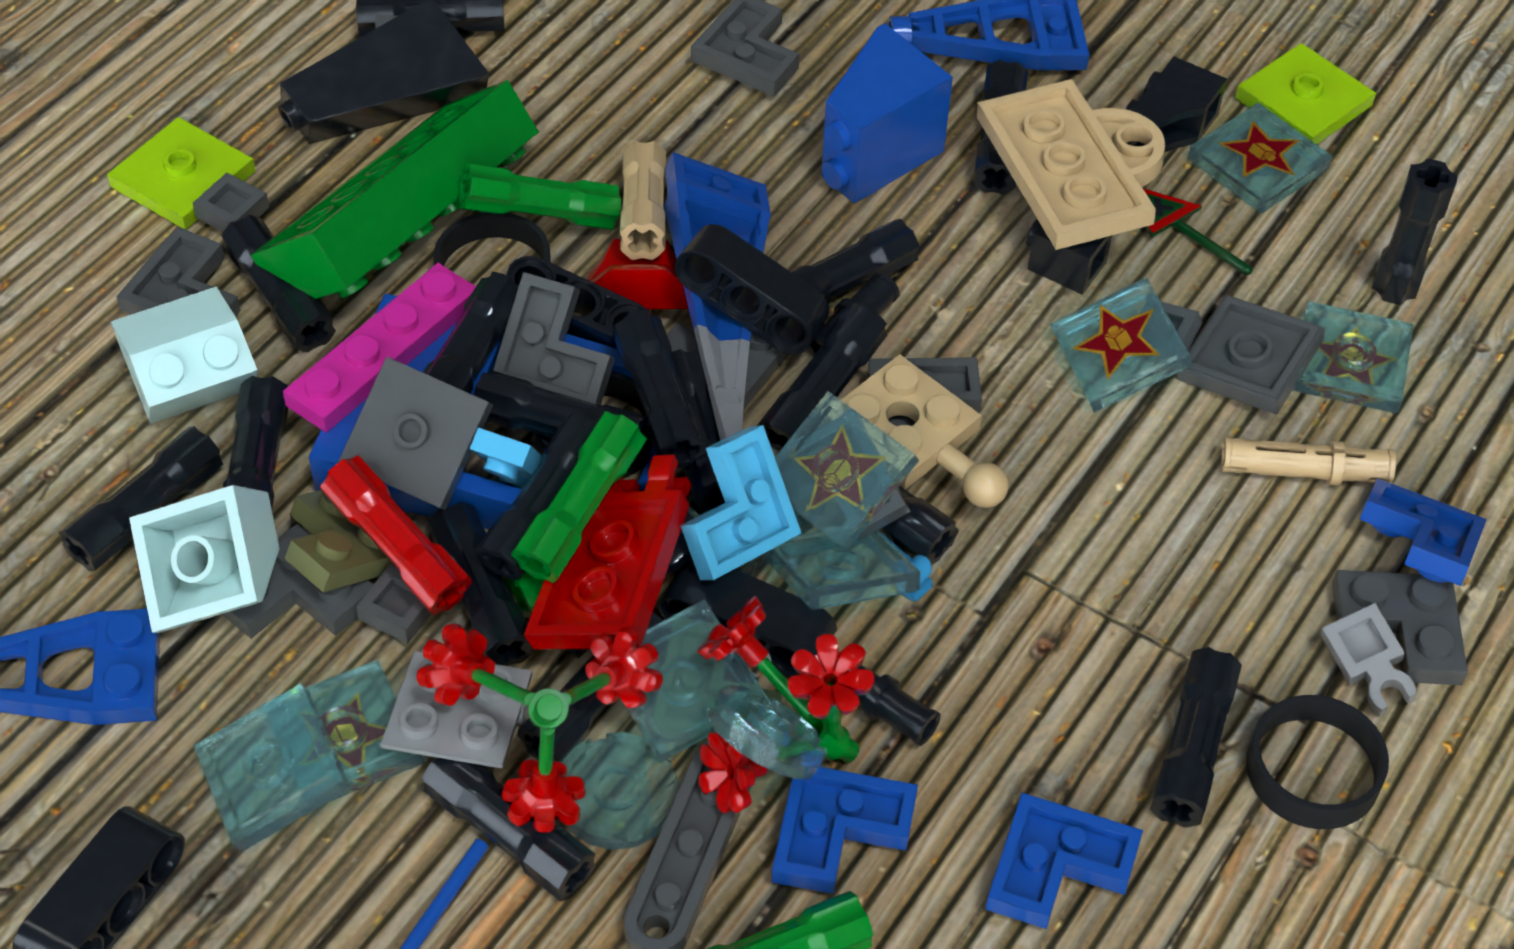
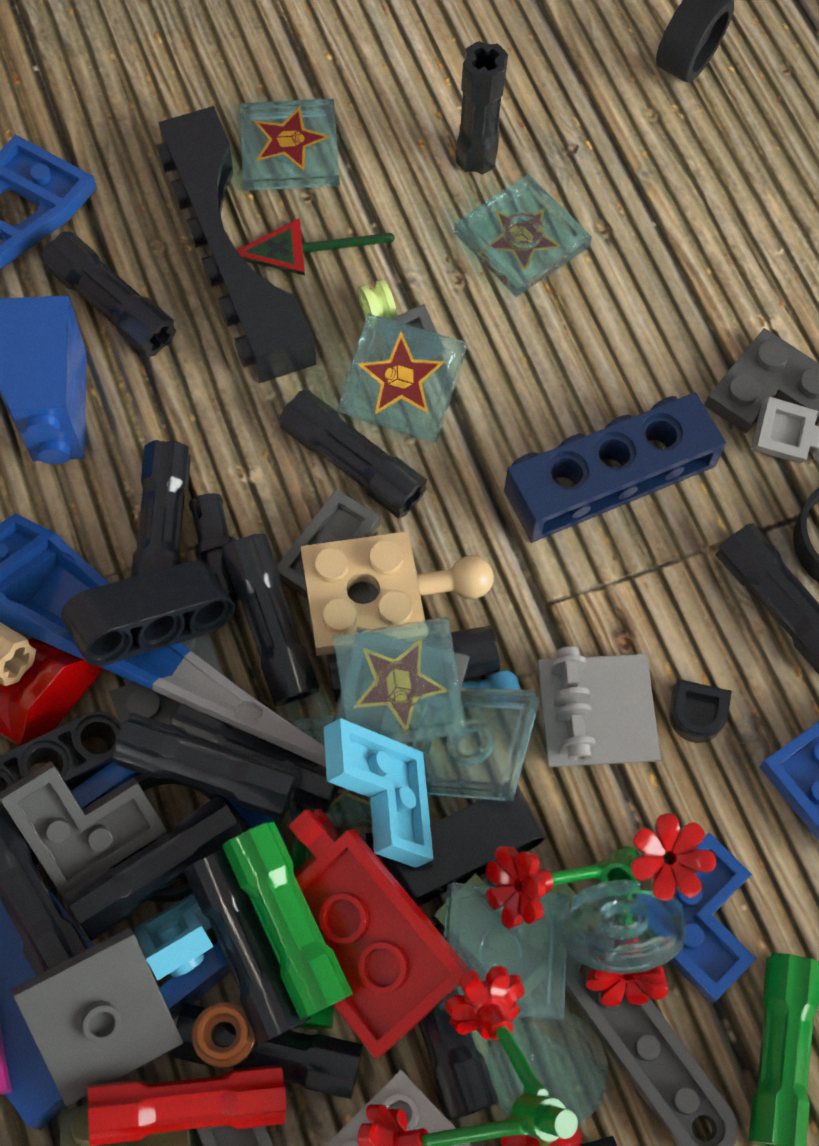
camera: 55 degrees left, 15 degrees up
black pin [839,651,941,746] -> none
tan plate [977,79,1165,250] -> none
dark grey plate [1177,295,1324,415] -> none
tan pin [1221,437,1396,485] -> none
lime plate [1235,43,1376,150] -> none
blue plate [1359,478,1487,586] -> none
none -> dark orange plate [192,1002,256,1068]
none -> black axle [279,389,427,519]
none -> yellowish green bush [358,279,397,330]
none -> dark blue brick [504,392,726,543]
none -> light grey hinge [538,647,661,768]
none -> black tile [669,679,732,743]

